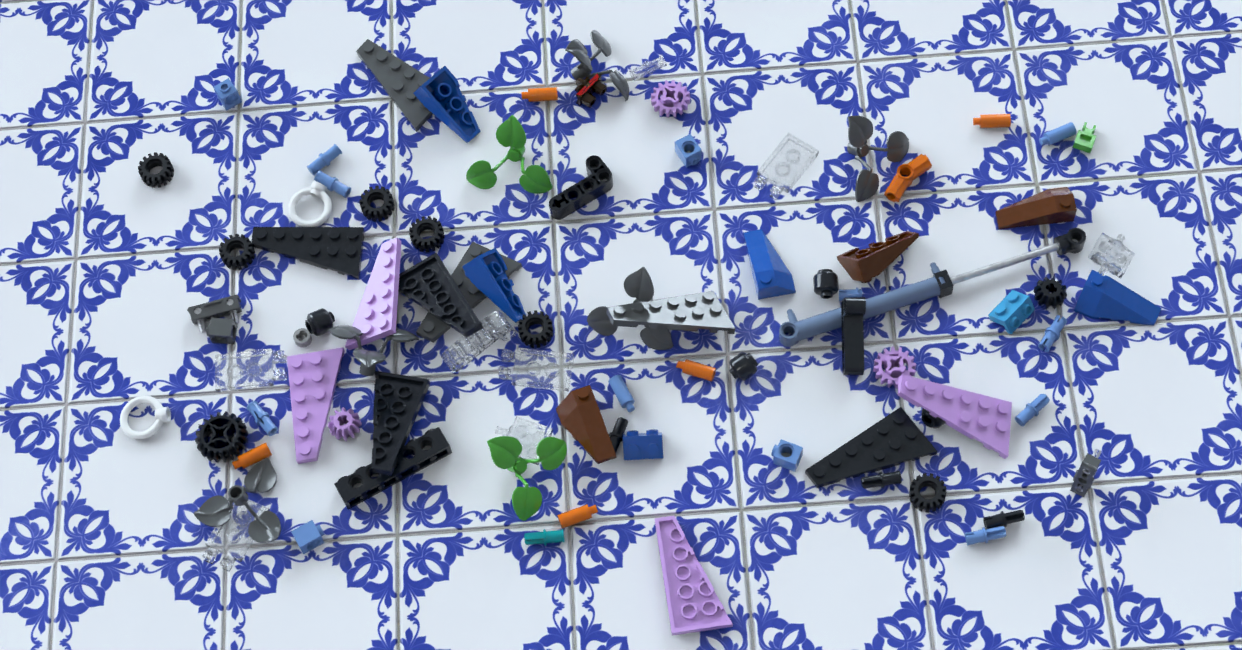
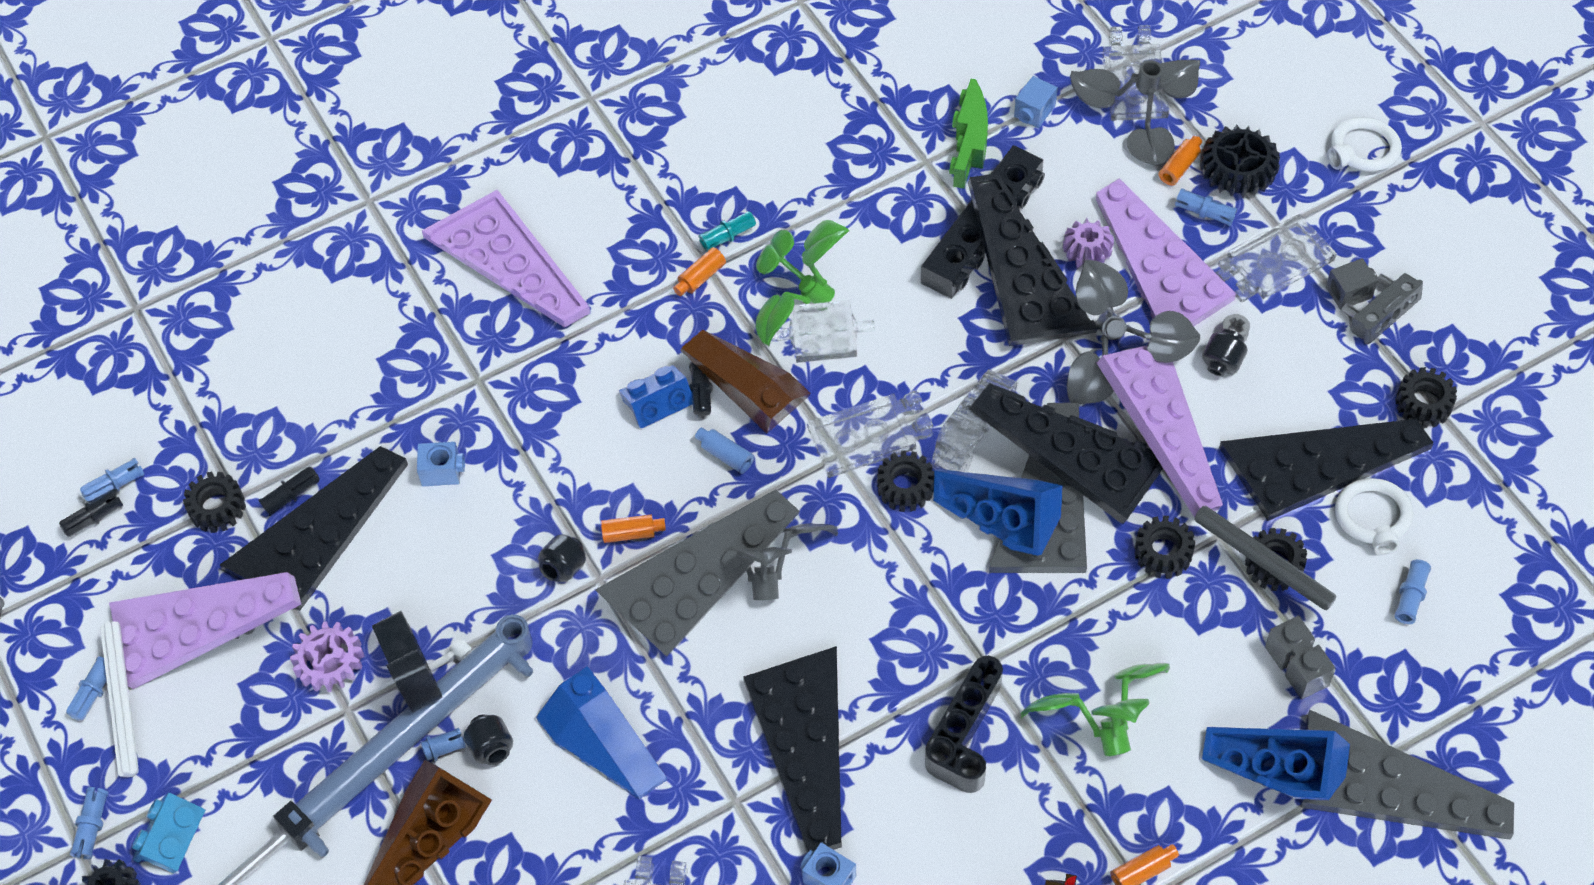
camera: 150 degrees right, 5 degrees down
medium blue pin [314,170,351,198] -> none
none -> white axle [100,621,139,777]
none -> white hand [428,640,473,672]
none -> black wing [743,646,842,853]
none -> bright green slope [949,79,988,189]
none -> dark grey axle [1194,505,1337,610]
none -> dark grey piece [1265,615,1336,700]

